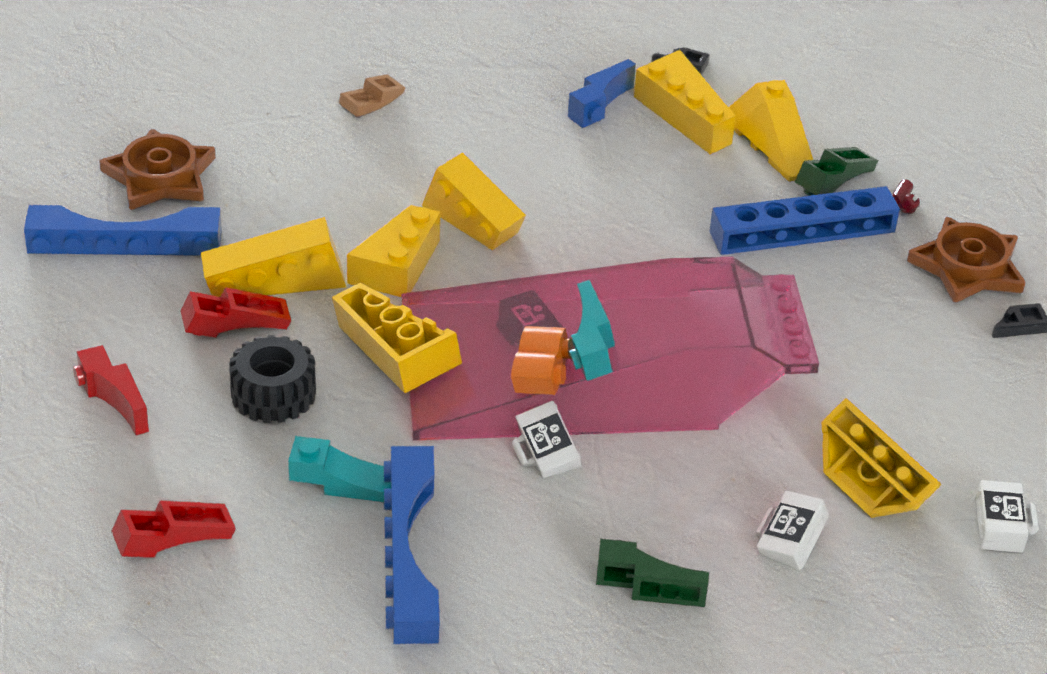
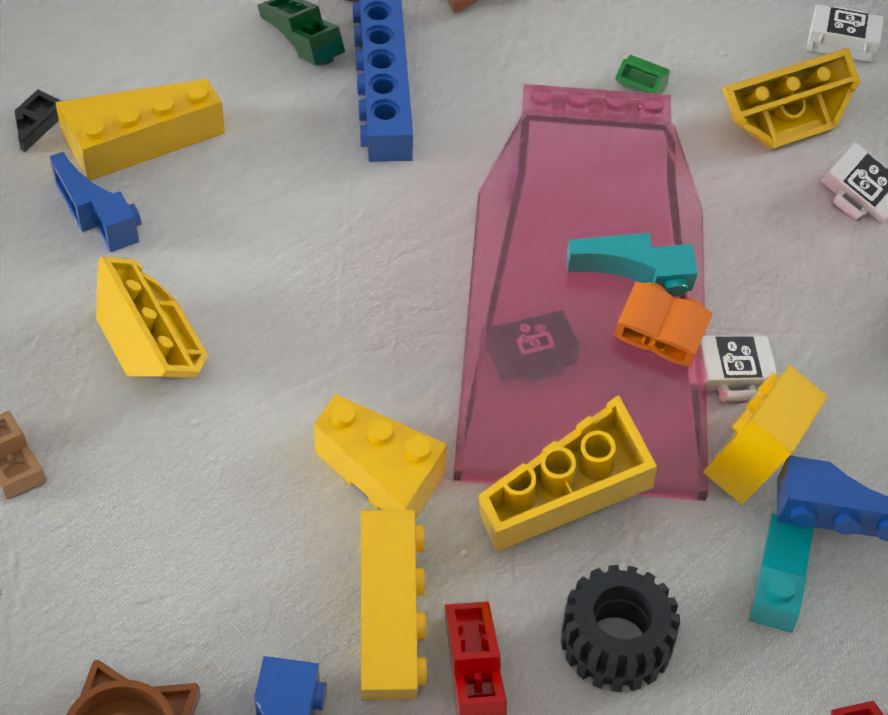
camera: 80 degrees left, 10 degrees up
yellow wedge [422,152,526,250] -> none
yellow wedge [729,80,813,181] -> none
none -> yellow wedge [96,256,208,378]
none -> green piece [615,54,670,99]
none -> yellow wedge [703,365,828,505]

